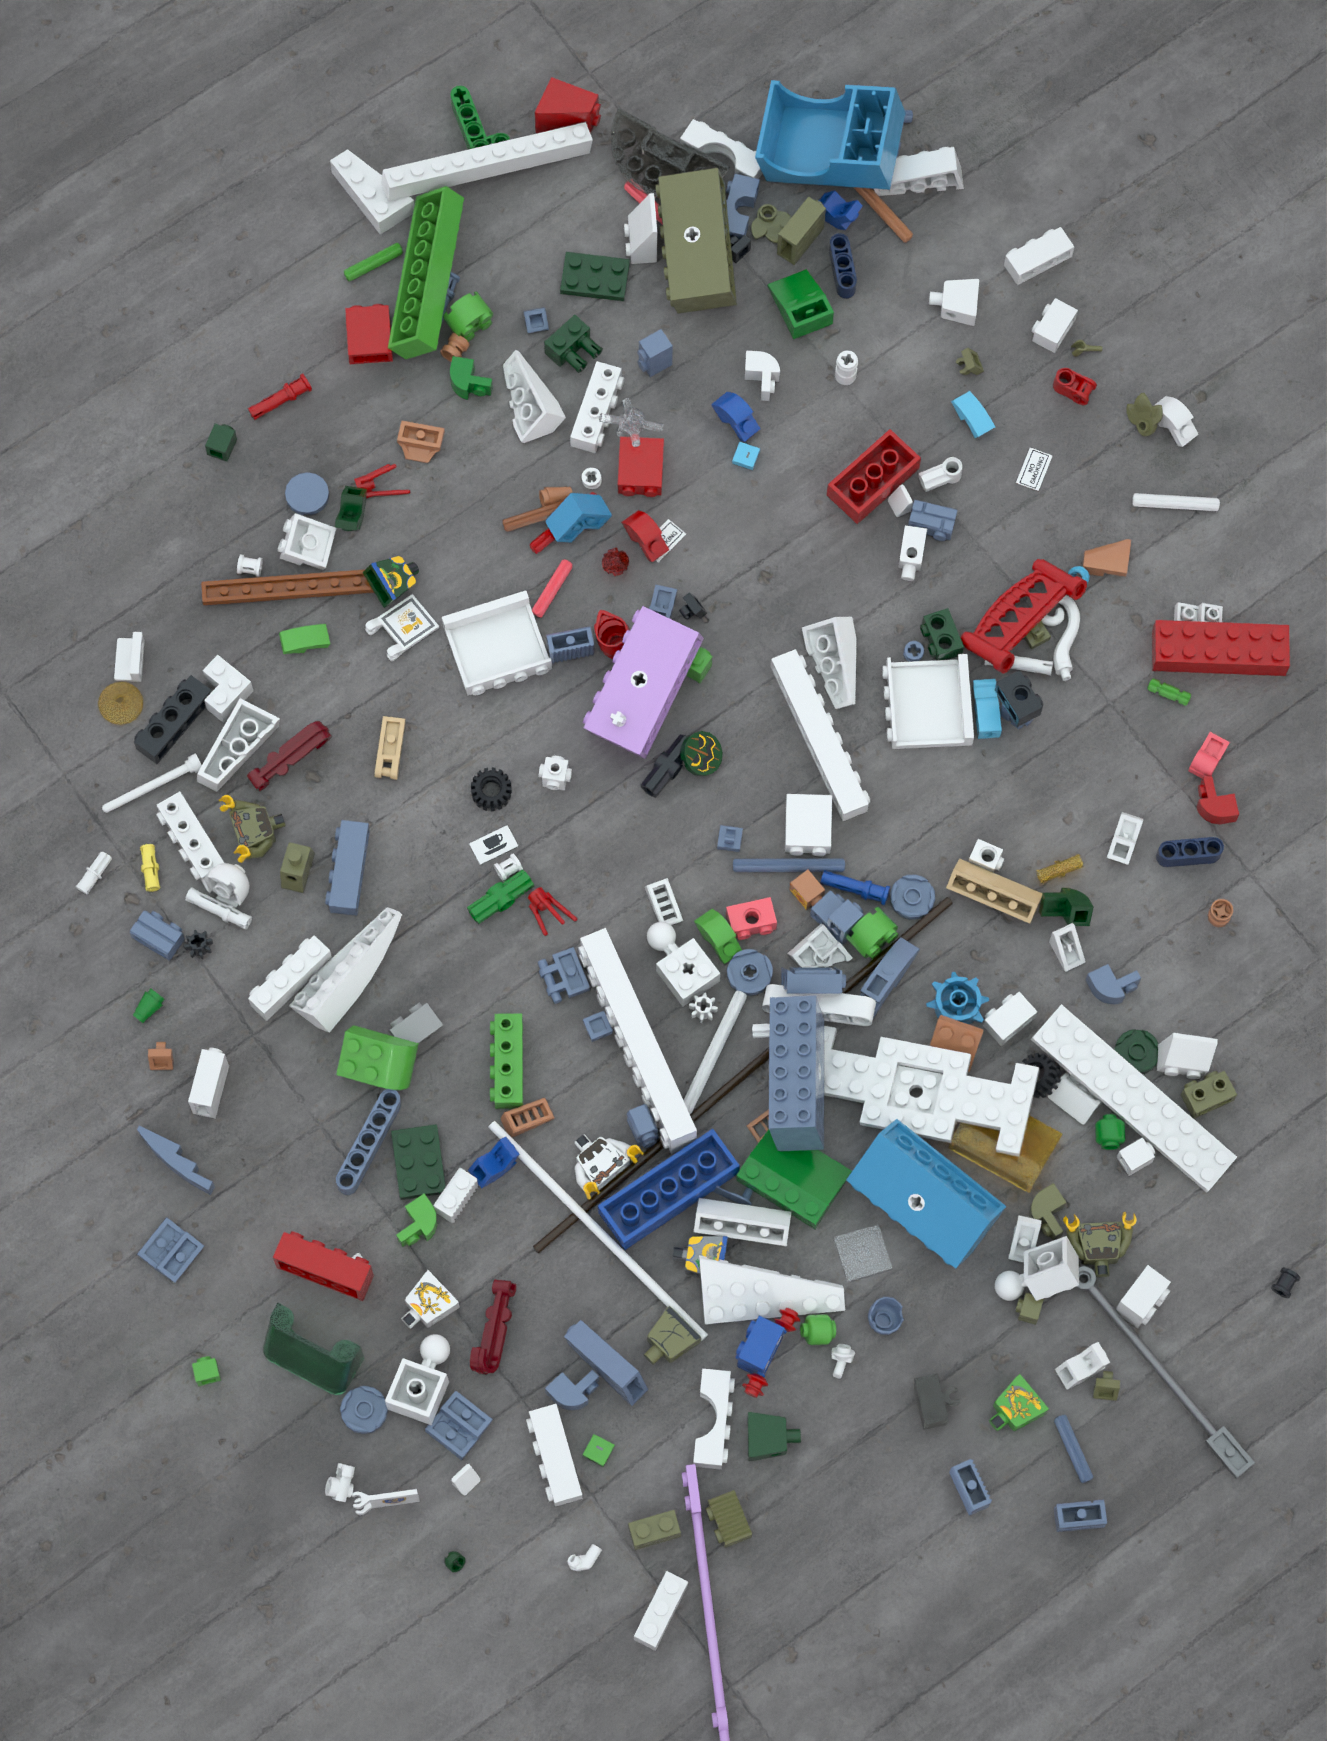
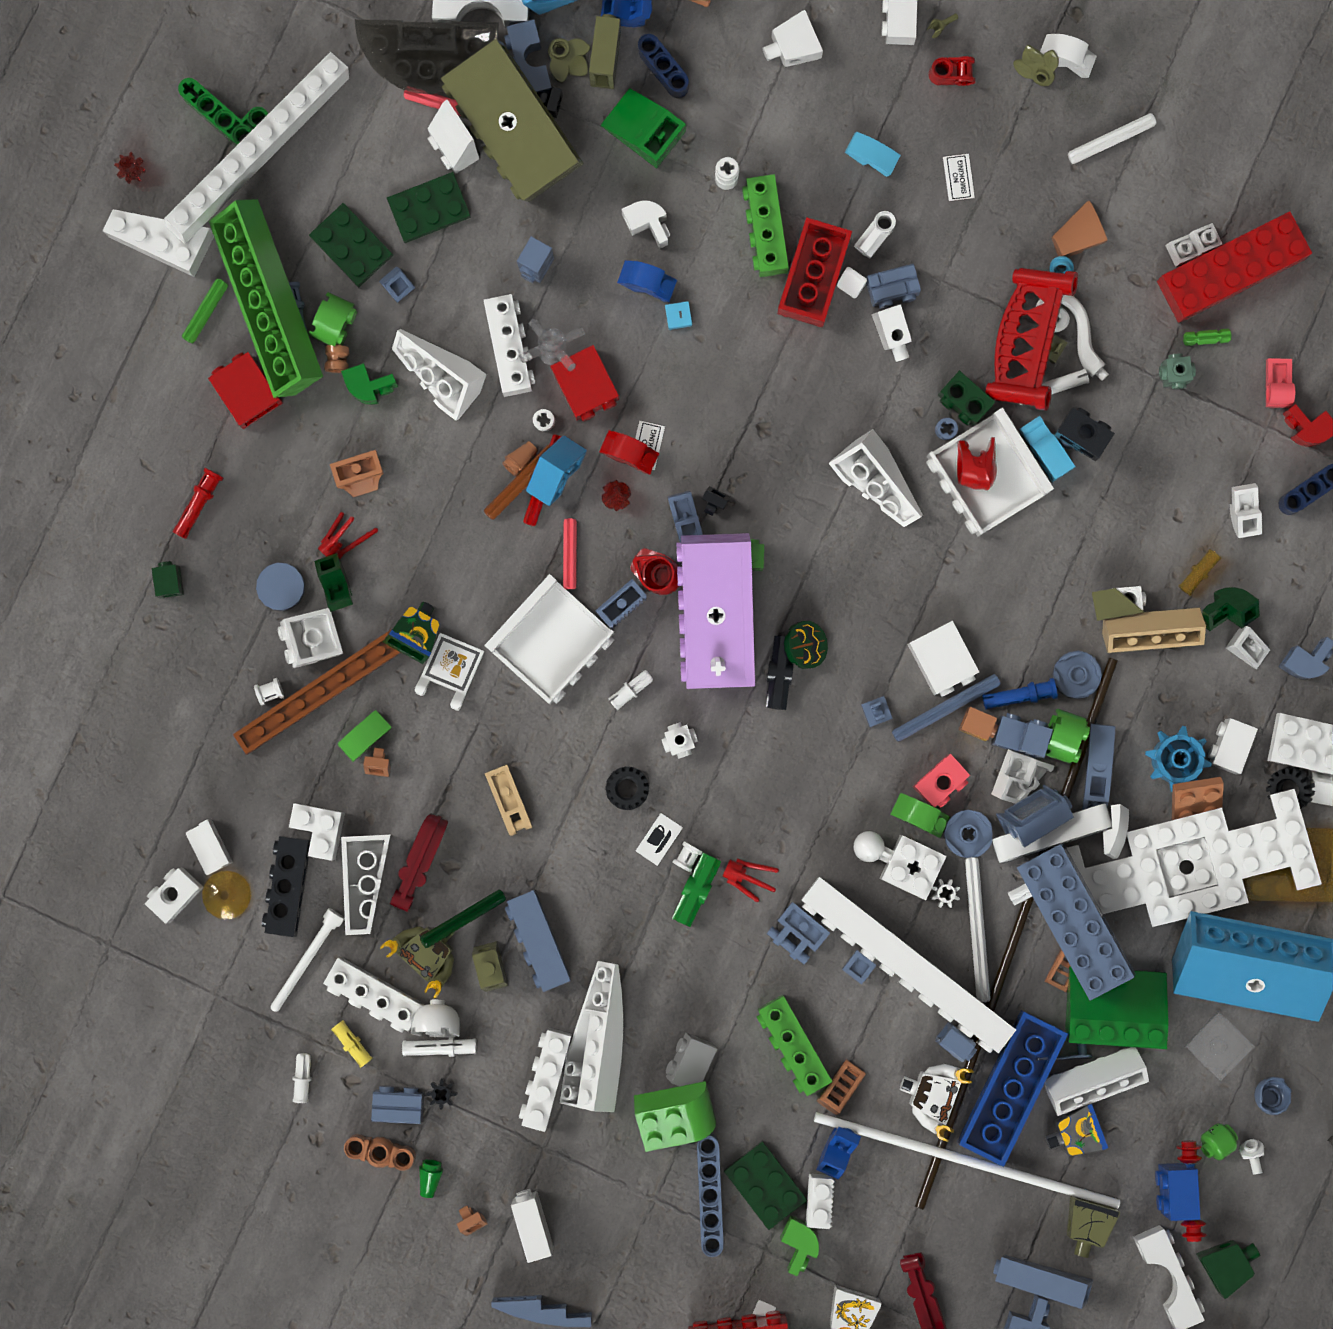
camera: 25 degrees left, 15 degrees up
red slope [535,77,601,134] -> none
dark green brick [544,314,603,373] -> none
white slope [645,878,683,925] -> none
white wing [699,1255,845,1324] -> none
white brick [771,649,870,821] -> none
olive tile [956,348,984,375] -> none
none -> clear red gear [114,152,146,184]
none -> white brick [145,868,204,924]
none -> dark green plate [309,203,393,288]
none -> nougat piece [344,1134,416,1171]
none -> nougat tile [363,748,391,777]
none -> dark green axle [420,889,506,948]
none -> white axle [608,670,653,710]
none -> bright green brick [742,174,789,277]
none -> red helmet [957,437,997,491]
none -> olive sticker [1092,588,1144,621]
none -> white slope [1103,804,1129,859]
none -> sand green brick [1159,353,1196,390]

